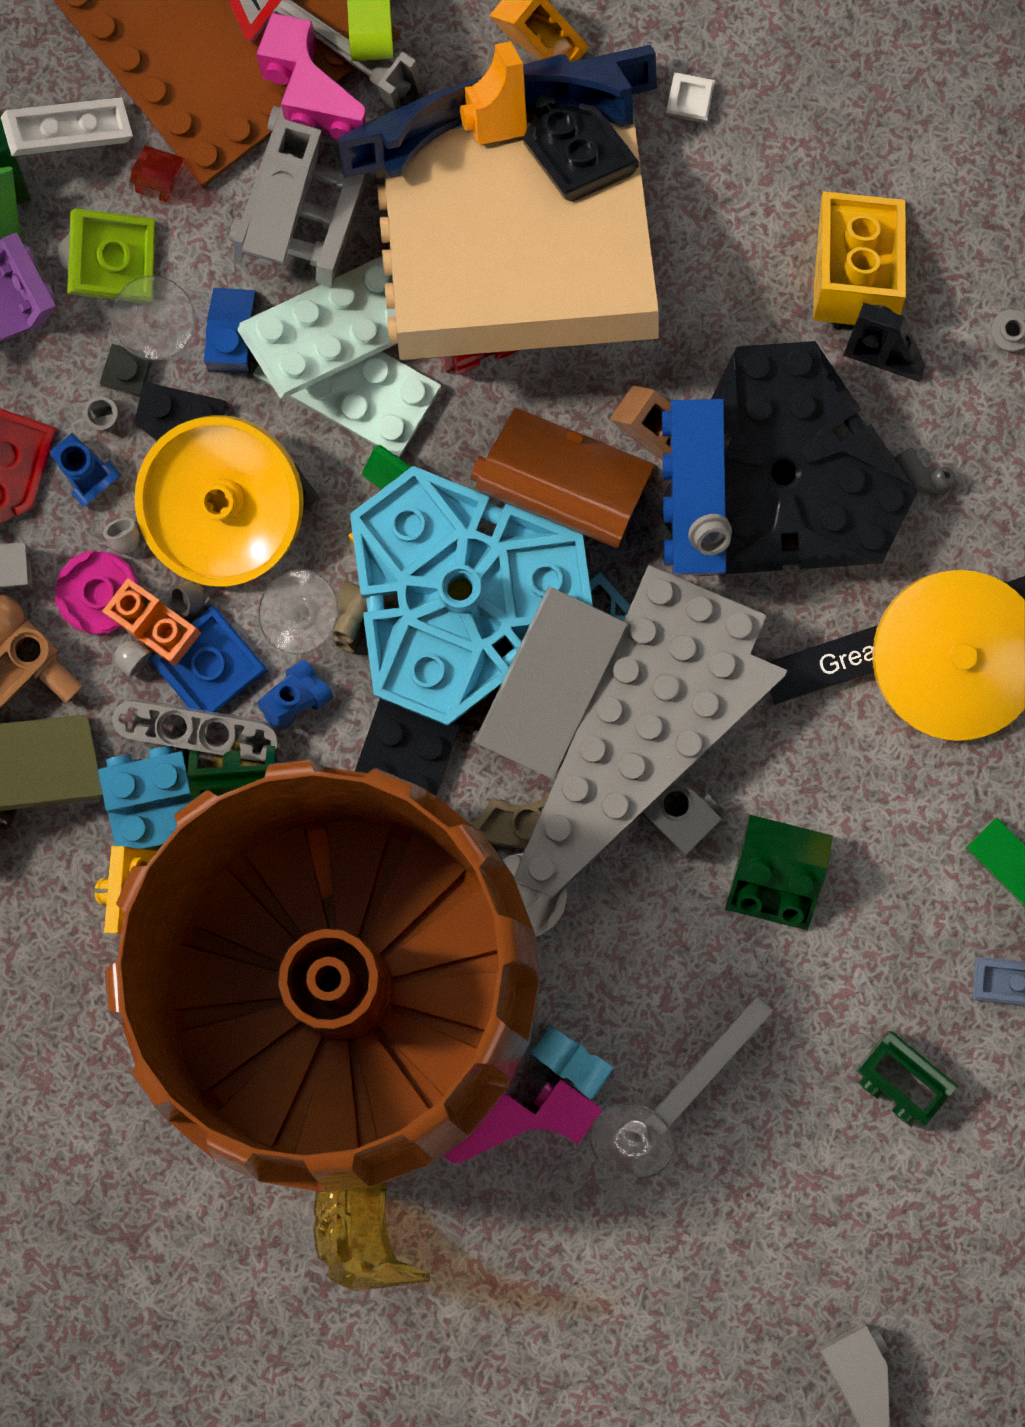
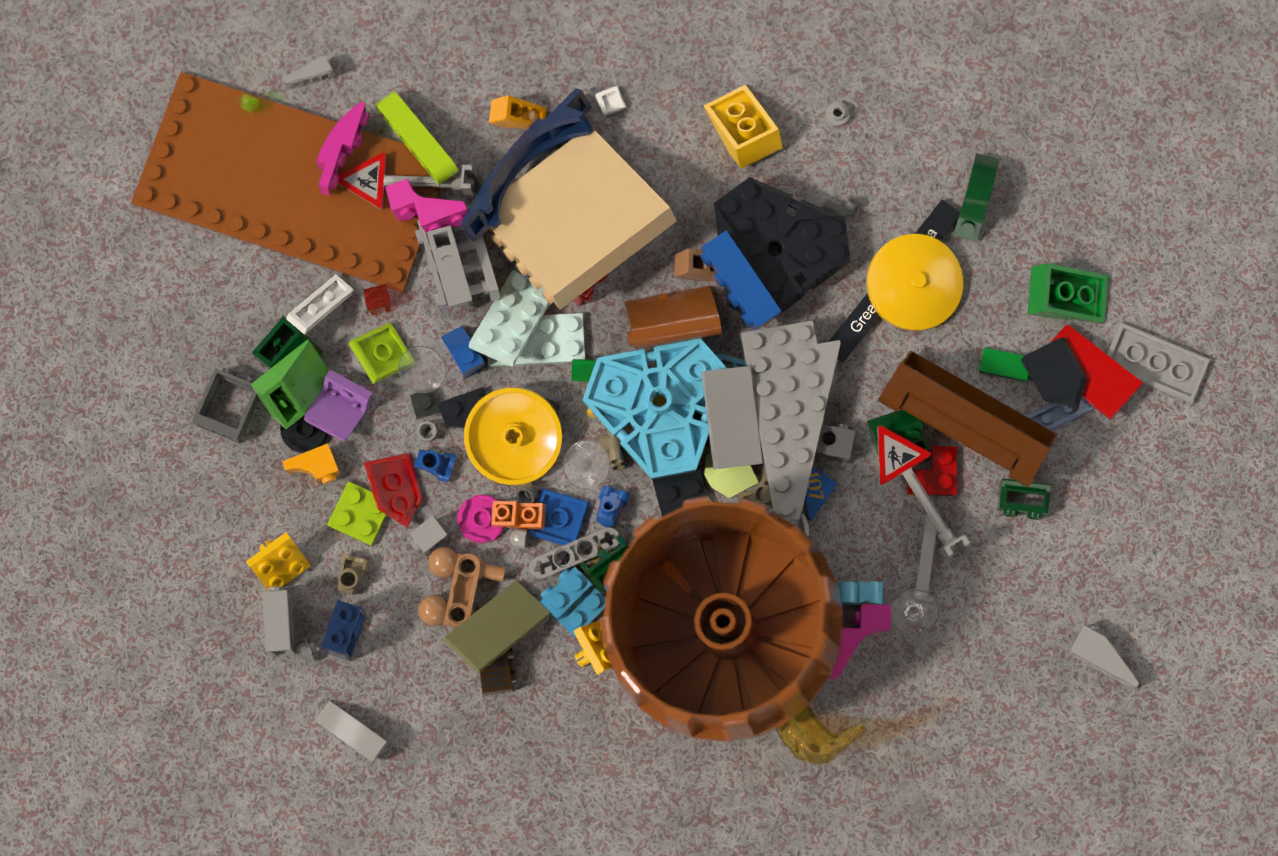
camera: 30 degrees left, 5 degrees down
light grey hinge [103,517,140,554] -> none
light orange arch [460,41,527,145] -> none
black tile [523,95,639,202] -> none
light grey plate [688,514,732,555] -> none
black wing [843,302,925,382] -> none
none -> yellowish green slope [704,453,759,498]
none -> blue tile [805,467,837,521]
none -> reddish brown piece [877,350,1057,488]
none -> light grey piece [877,426,970,558]
none -> red plate [907,446,957,496]

